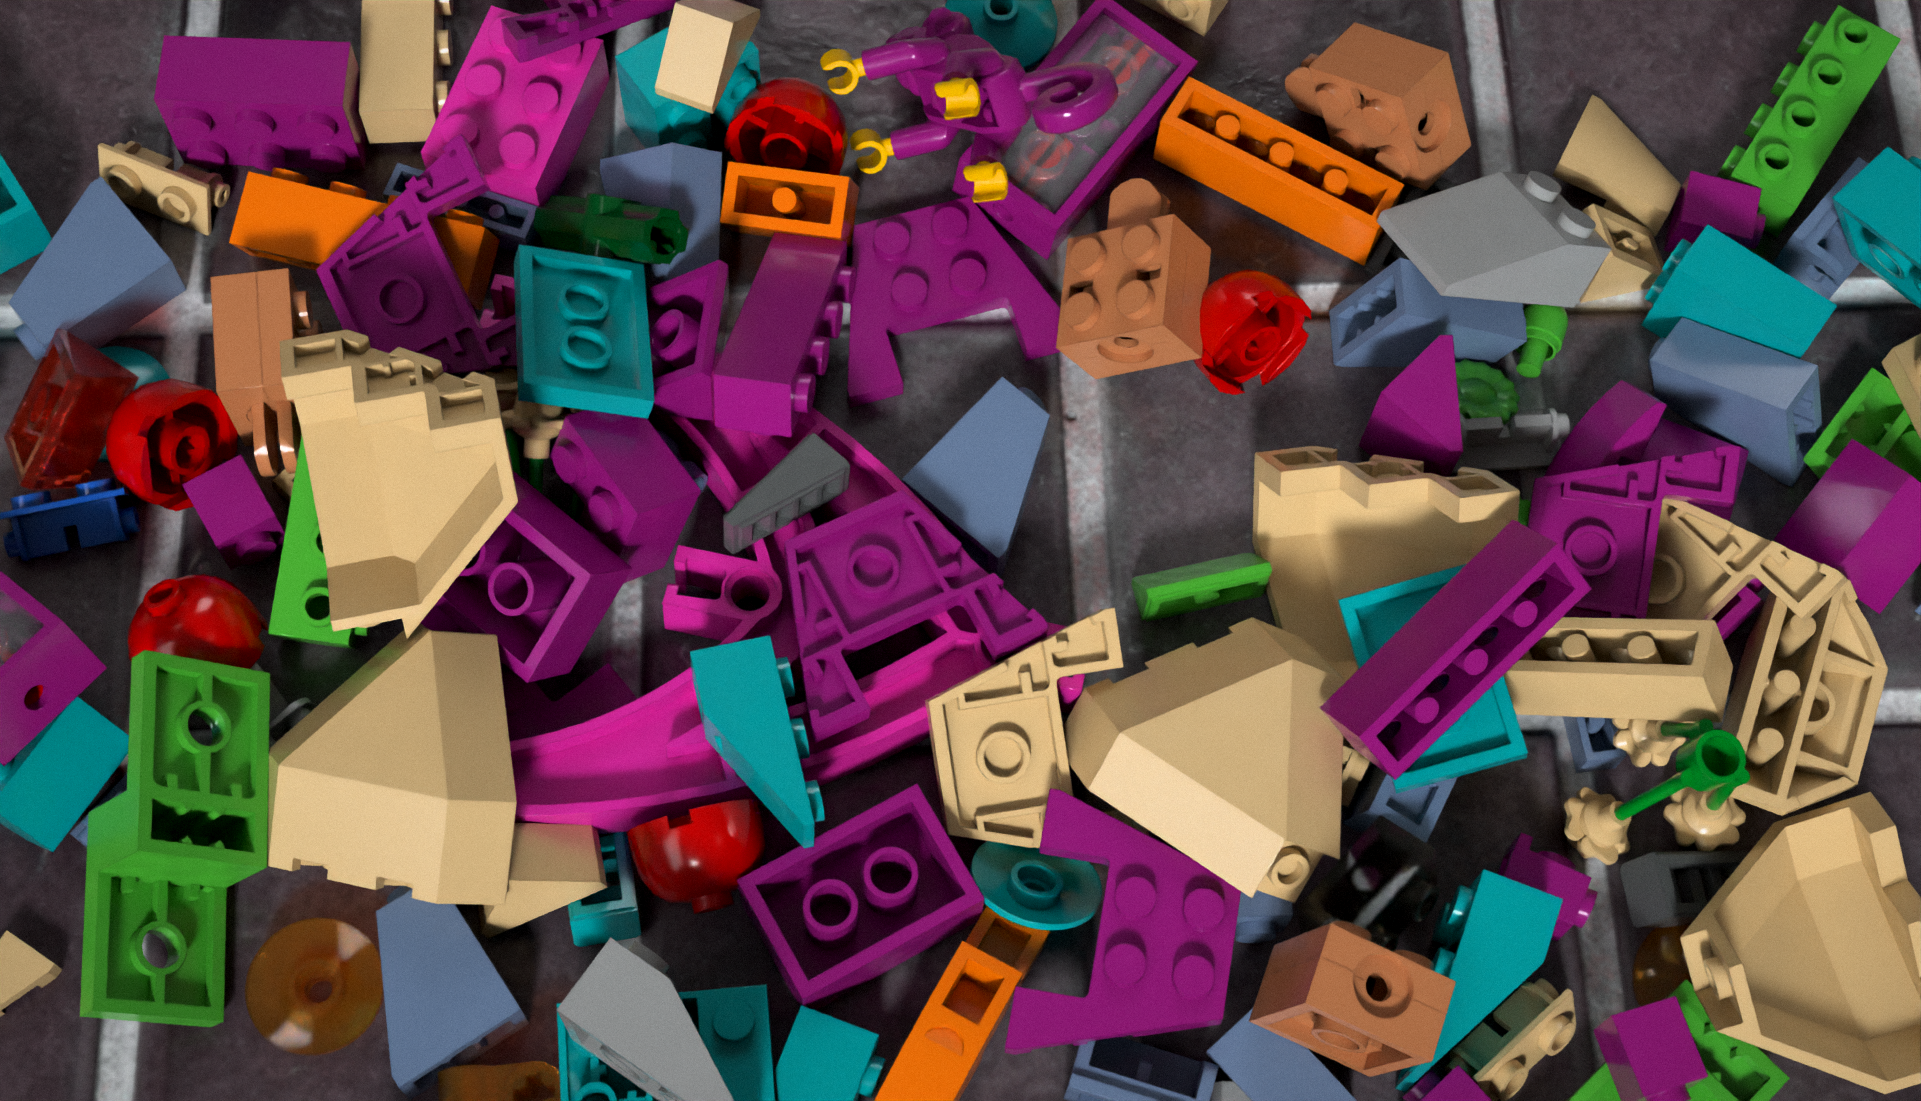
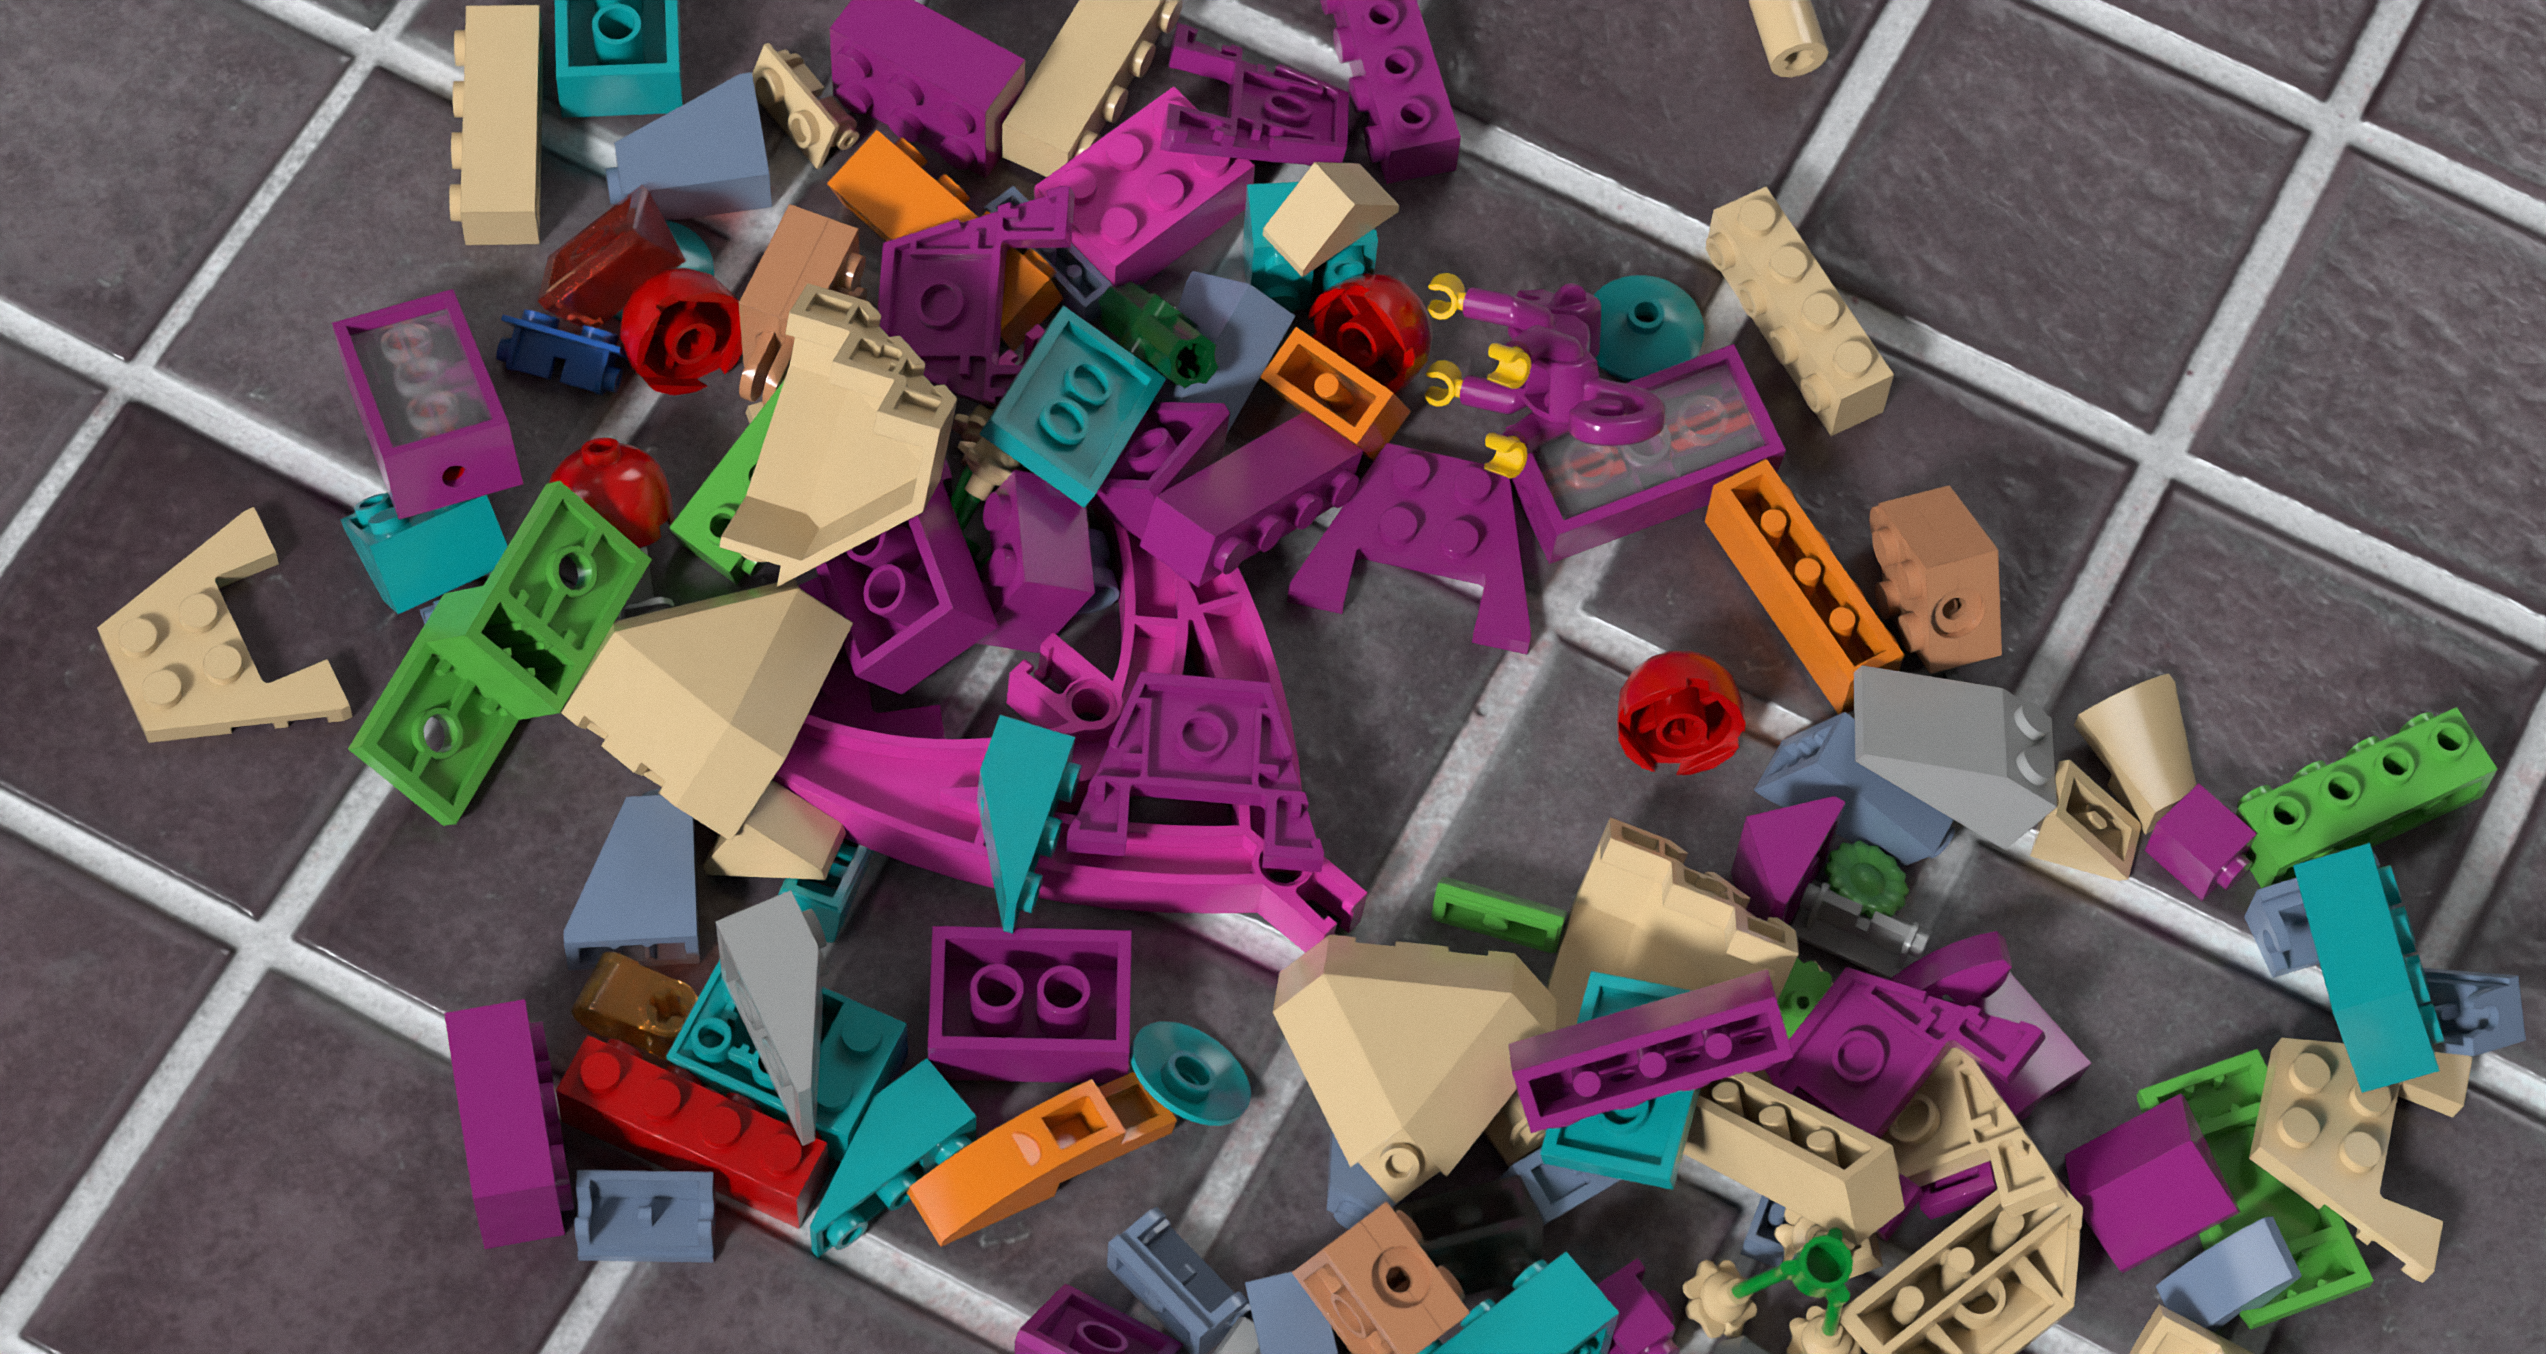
camera: 30 degrees right, 5 degrees down
magenta brick [182,454,285,570] -> none
clear orange dish [245,918,384,1056] -> none
red cylinder [627,799,765,914] -> none
dark grey slope [723,433,850,554] -> none
sand blue slope [902,377,1050,578] -> none
tan wing [925,608,1149,848] -> none
magenta wing [1005,788,1241,1055] -> none
nougat brick [1056,178,1211,379] -> none
bright green cylinder [1516,304,1568,378] -> none
teal brick [1641,224,1837,359] -> none
sand blue slope [1648,317,1823,487] -> none

